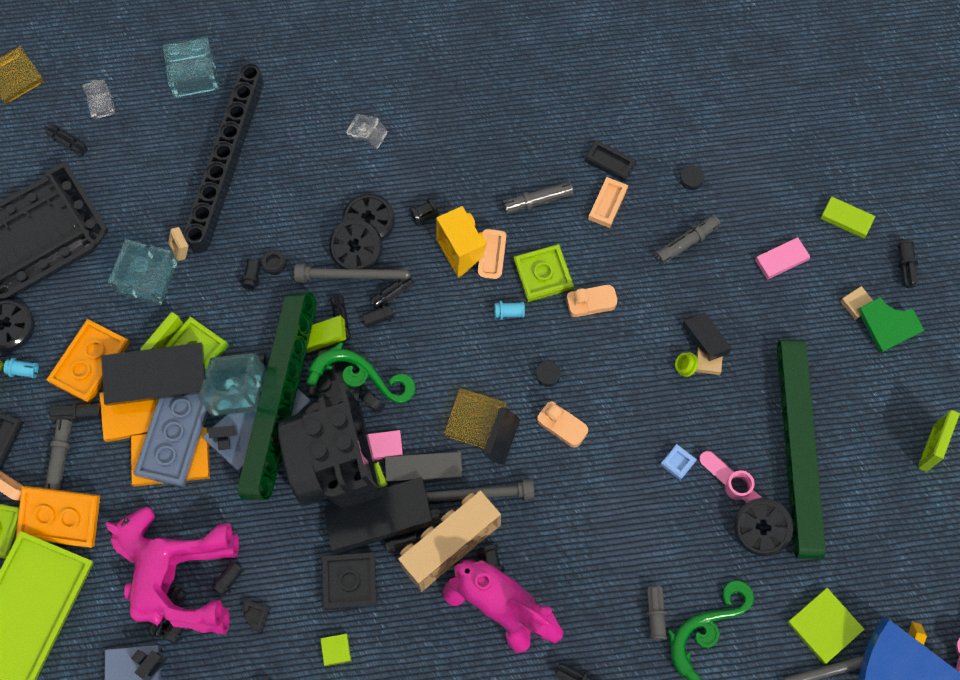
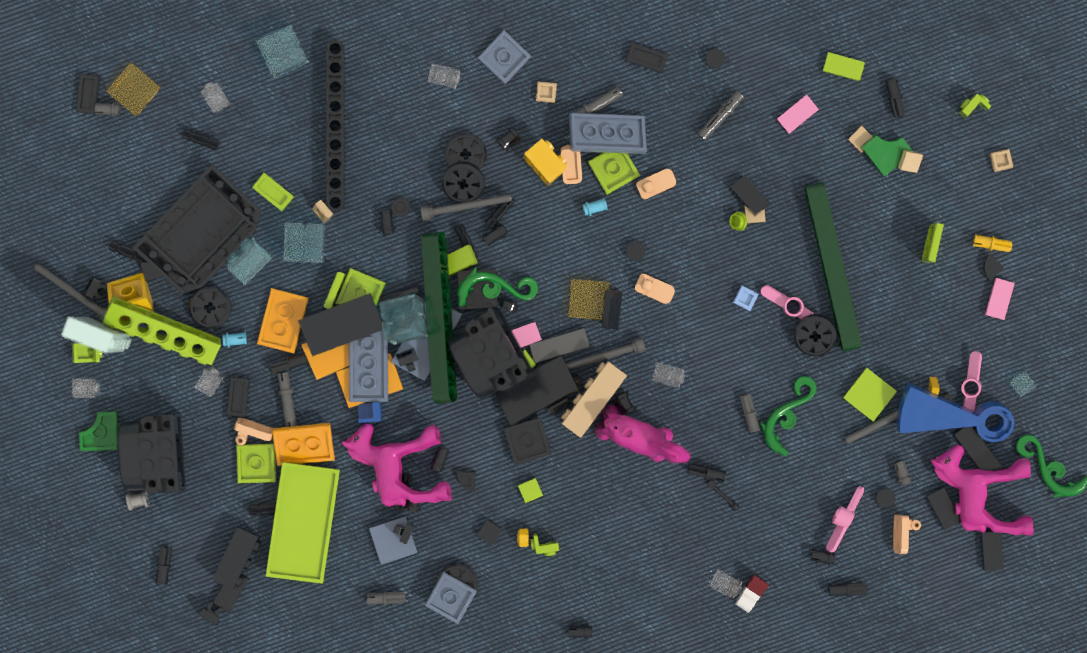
camera: 15 degrees left, 20 degrees up
light nougat tile [588,177,628,228] -> none
none -> clear light blue piece [226,237,272,285]
none -> lime tile [252,173,294,212]
none -> blue panel [358,402,382,423]
none -> sand blue tile [478,30,532,85]
none -> tan tile [536,82,557,103]
none -> sand blue tile [569,113,647,154]
none -> clear bracket [652,362,685,387]
none -> tan tile [898,150,923,173]

